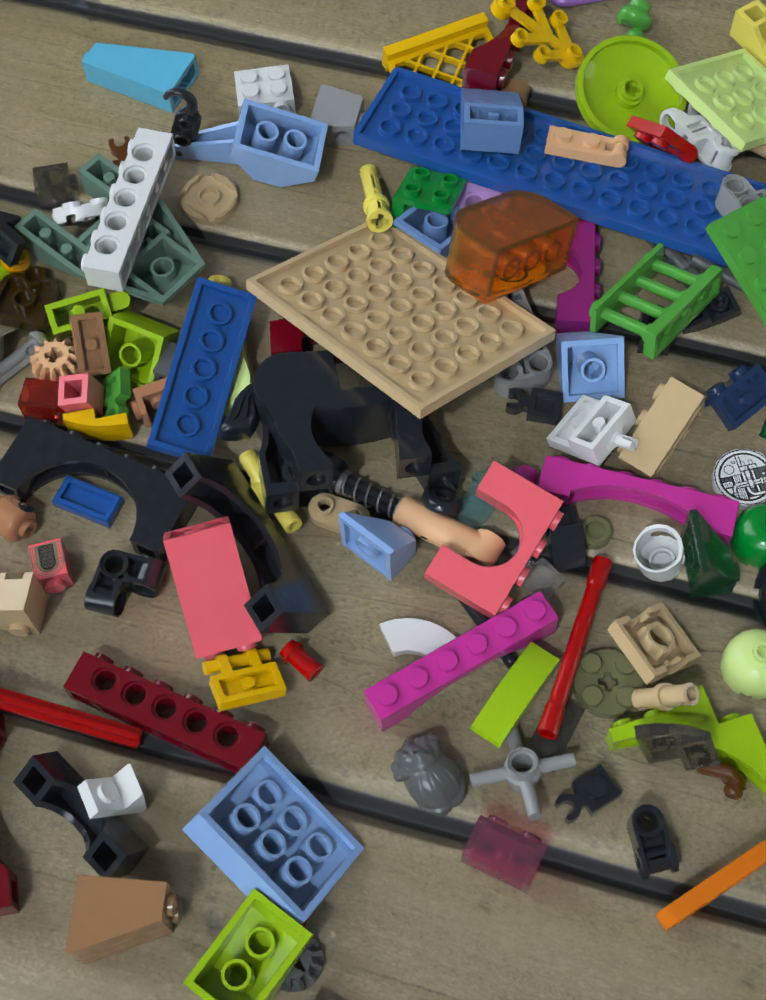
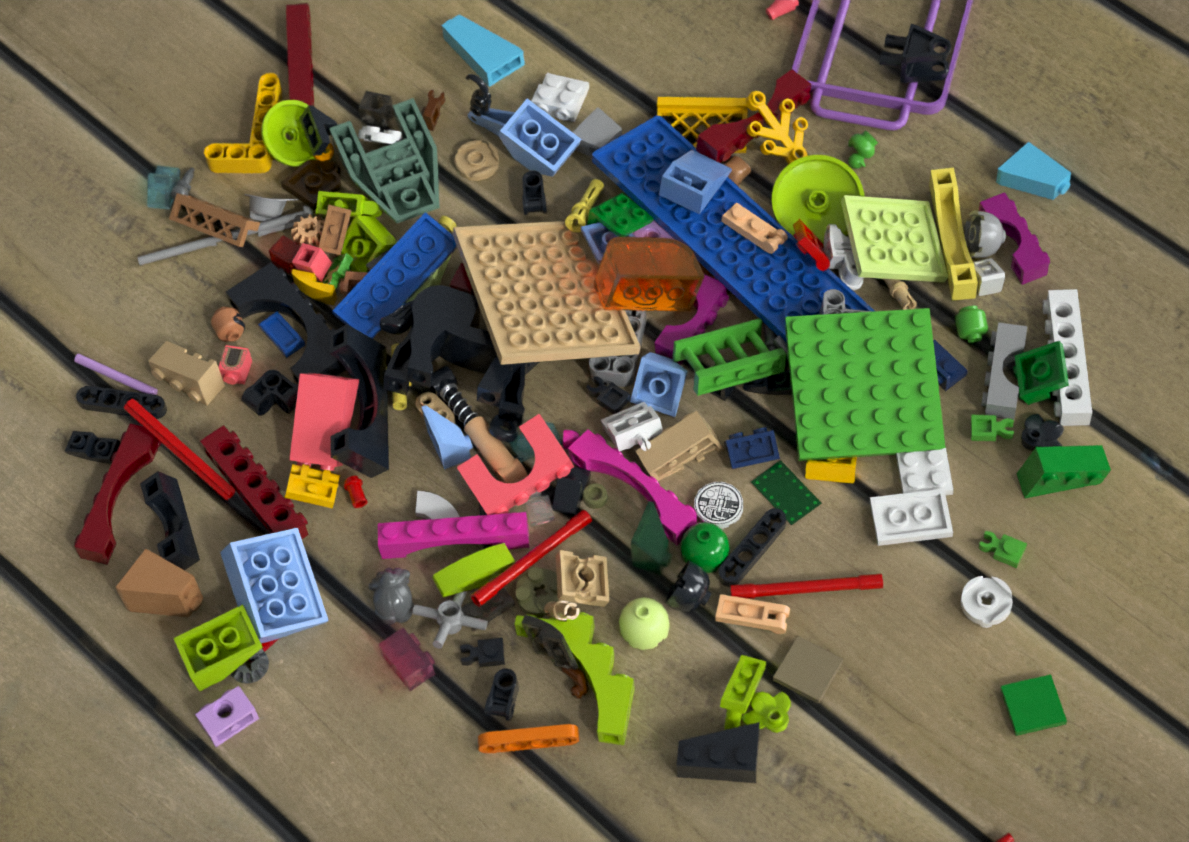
camera: 30 degrees right, 5 degrees down
white slope [77,764,147,819] -> none
white brick [81,127,176,292] -> none
white helmet [633,524,685,582] -> none
none -> black piece [522,170,547,215]

